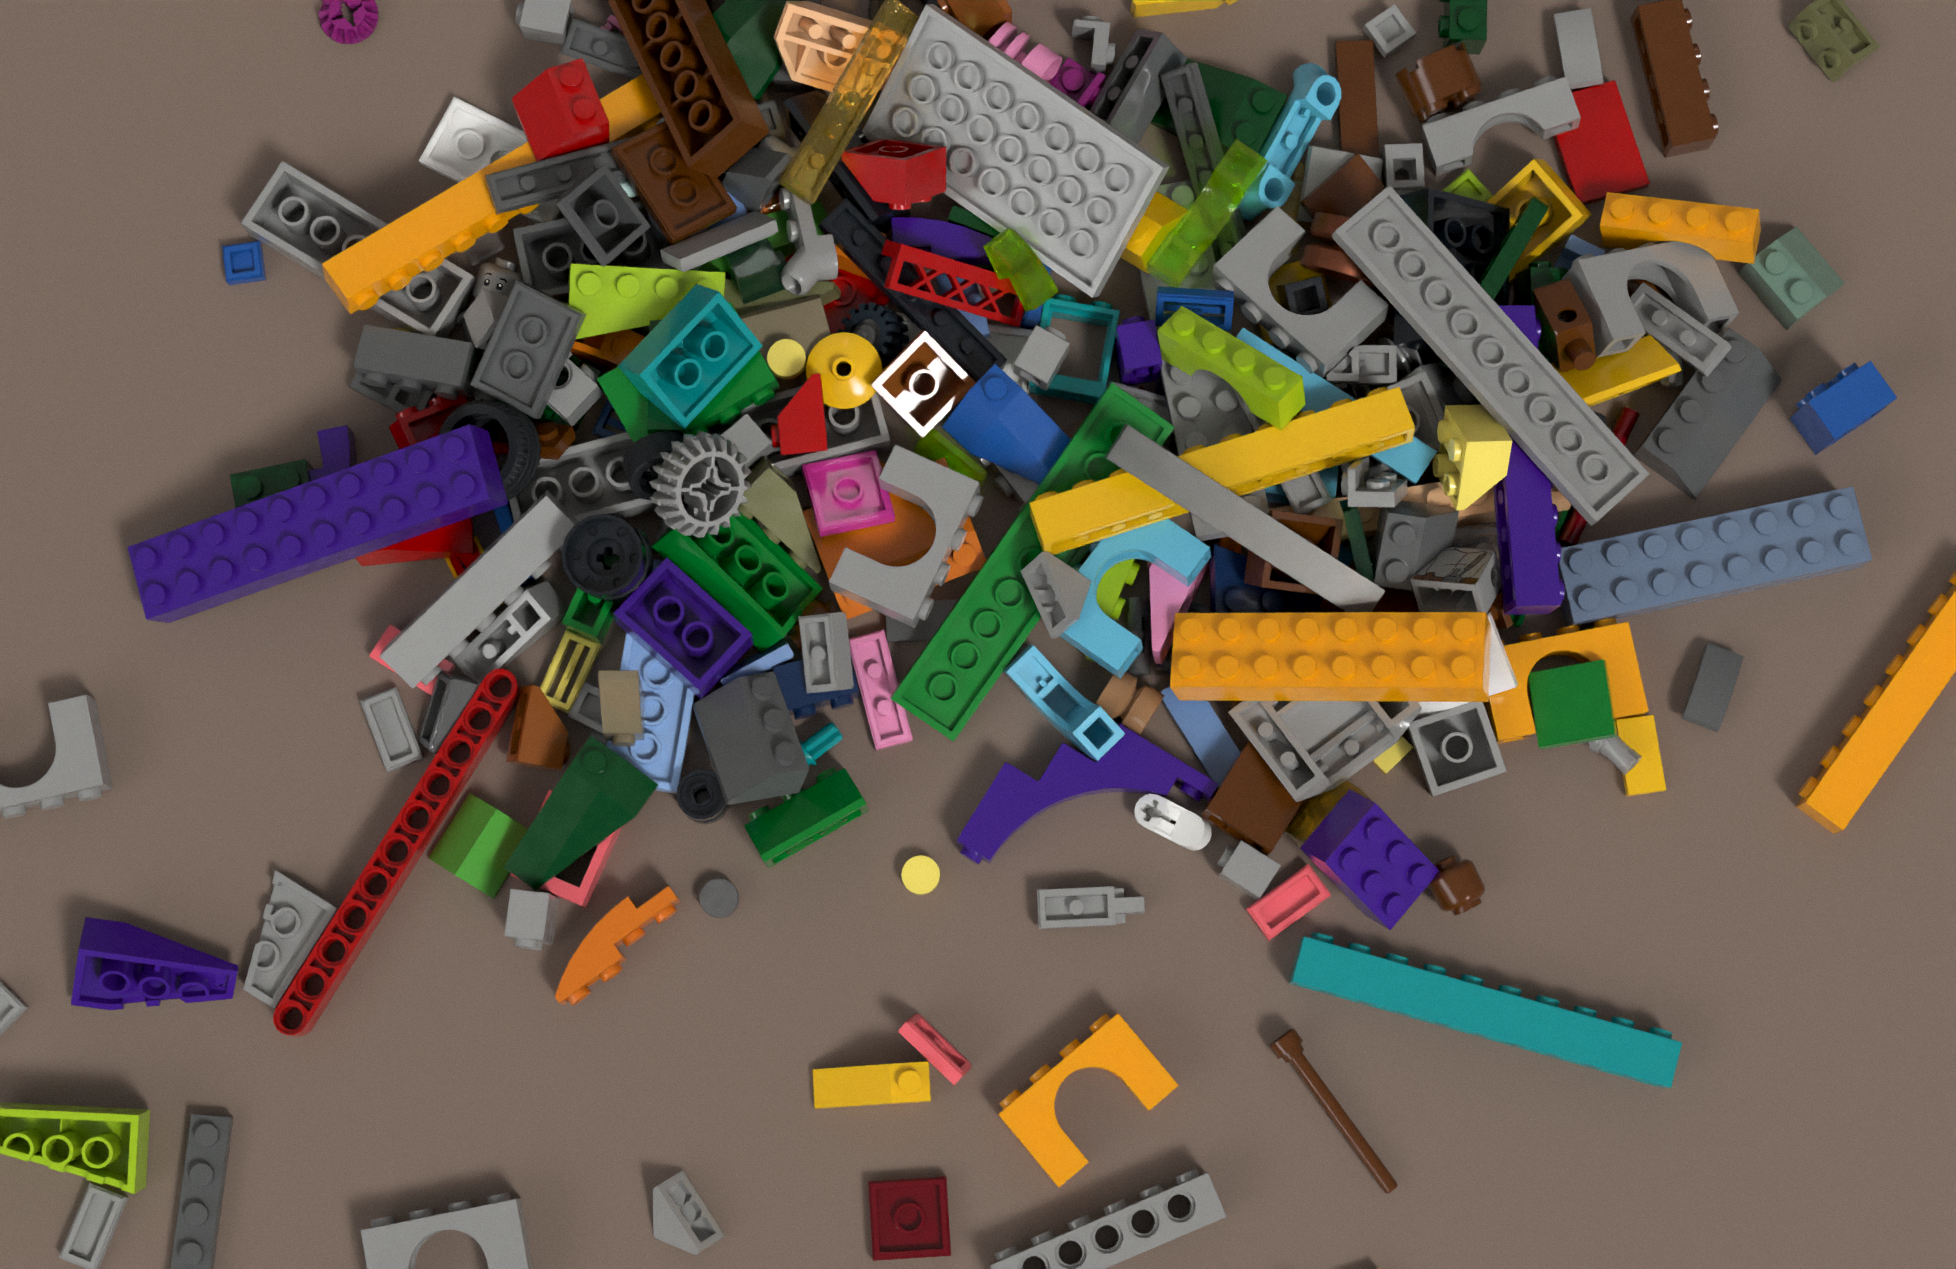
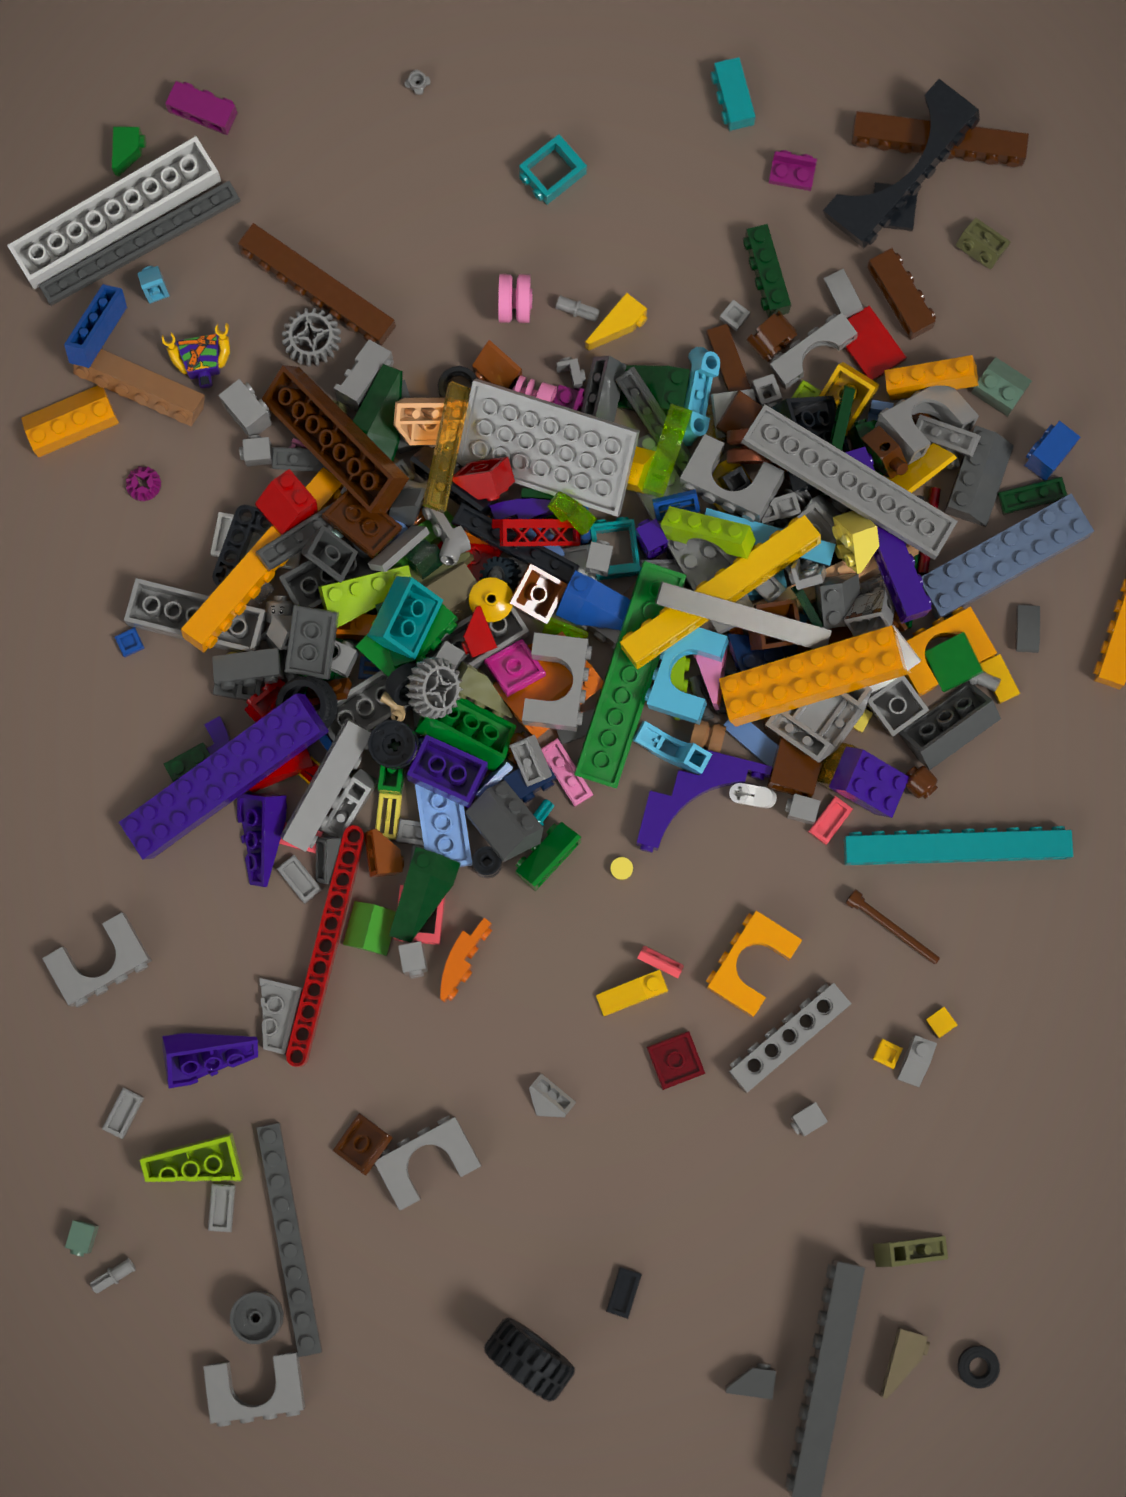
camera: 15 degrees left, 0 degrees up
dark tan slope [598,670,645,747] -> none
flat silver tile [700,879,739,918] -> none
light yellow tile [767,339,806,379] -> none
light grey slope [1021,551,1091,639] -> none
light grey hinge [1037,886,1145,929] -> none
none -> black beam [212,505,272,587]
none -> dark purple wedge [237,793,287,887]
none -> reddish brown tile [332,1113,393,1176]
none -> tan arm [380,691,406,722]
none -> dark grey slope [898,681,1001,770]
none -> dark green tile [997,477,1067,515]

